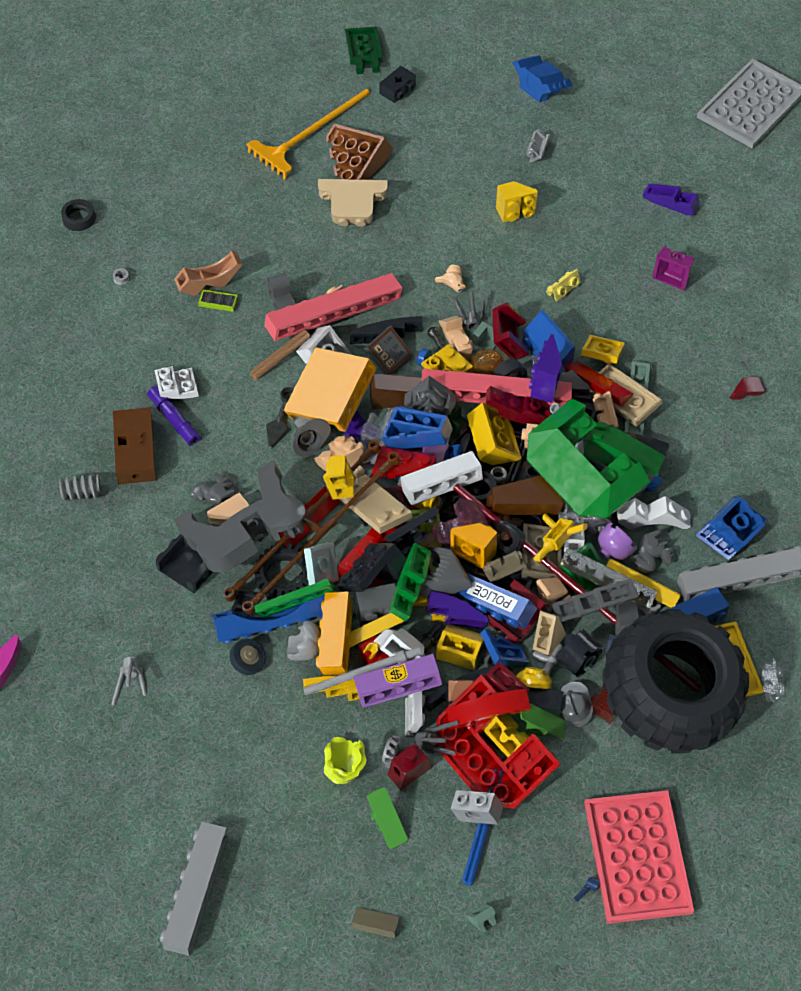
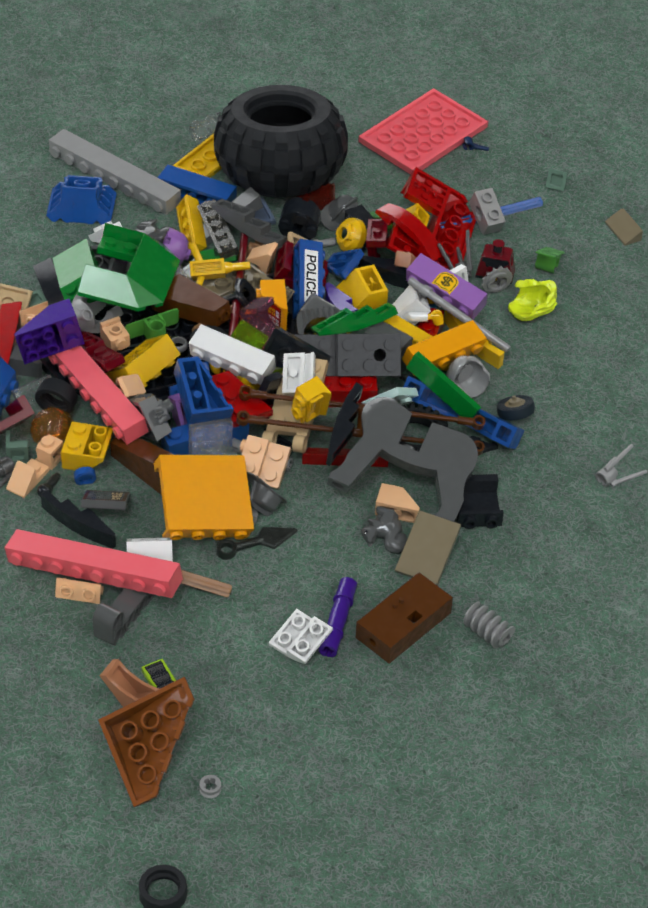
camera: 130 degrees left, 10 degrees down
none -> dark orange slope [98,677,195,807]
none -> light nougat slope [115,374,146,398]
none -> bright green piece [125,308,179,339]
none -> clear neon green slope [230,319,269,350]
none -> black tile [259,372,283,406]
none -> white plate [282,352,316,396]
none -> black slope [326,382,363,466]
none -> dark tan tile [395,510,461,586]

